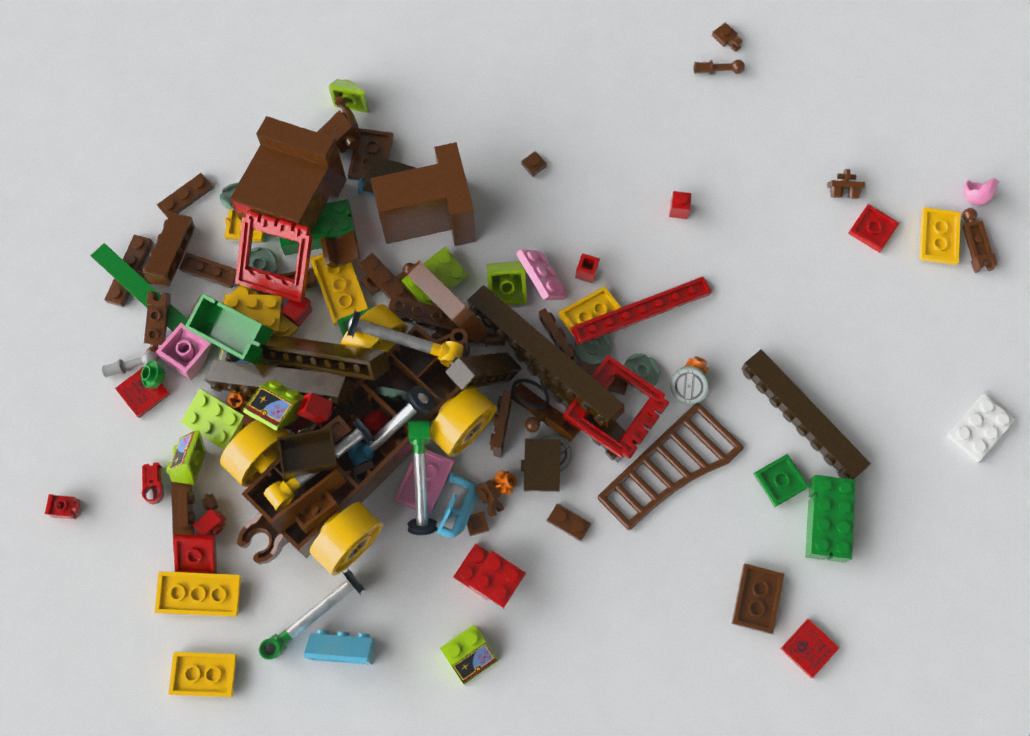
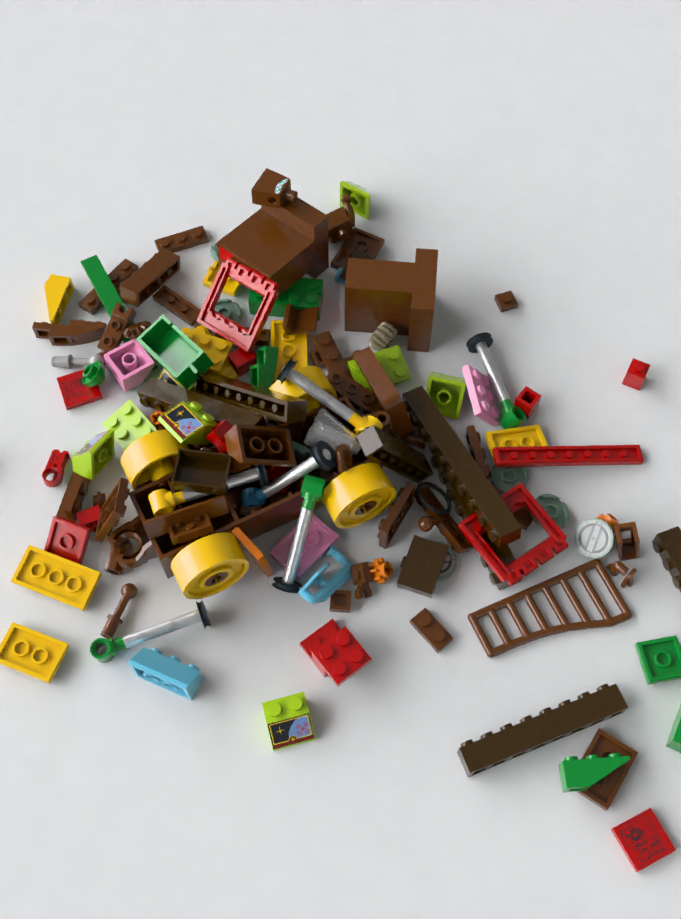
camera: 20 degrees right, 10 degrees down
none -> reddish brown slope [32,319,107,346]
none -> yellow slope [44,274,74,324]
none -> reddish brown plate [94,477,130,543]
none -> reddish brown pin [100,583,138,639]
none -> reddish brown piece [104,539,133,575]
none -> reddish brown gear [123,321,151,339]
none -> reddish brown slope [224,424,296,467]
none -> orange tile [231,527,274,578]
none -> green slope [250,346,278,389]
none -> reddish brown torso [251,168,298,208]
none -> clear cone [304,408,361,455]
none -> reddish brown piece [335,444,354,472]
none -> dark tan gear [368,322,397,351]
none -> dark brown brick [457,684,628,777]
none -> piece [466,332,526,429]
none -> green slope [558,753,630,793]
none -> reddish brown piece [606,561,637,588]
none -> reddish brown window [614,521,640,561]

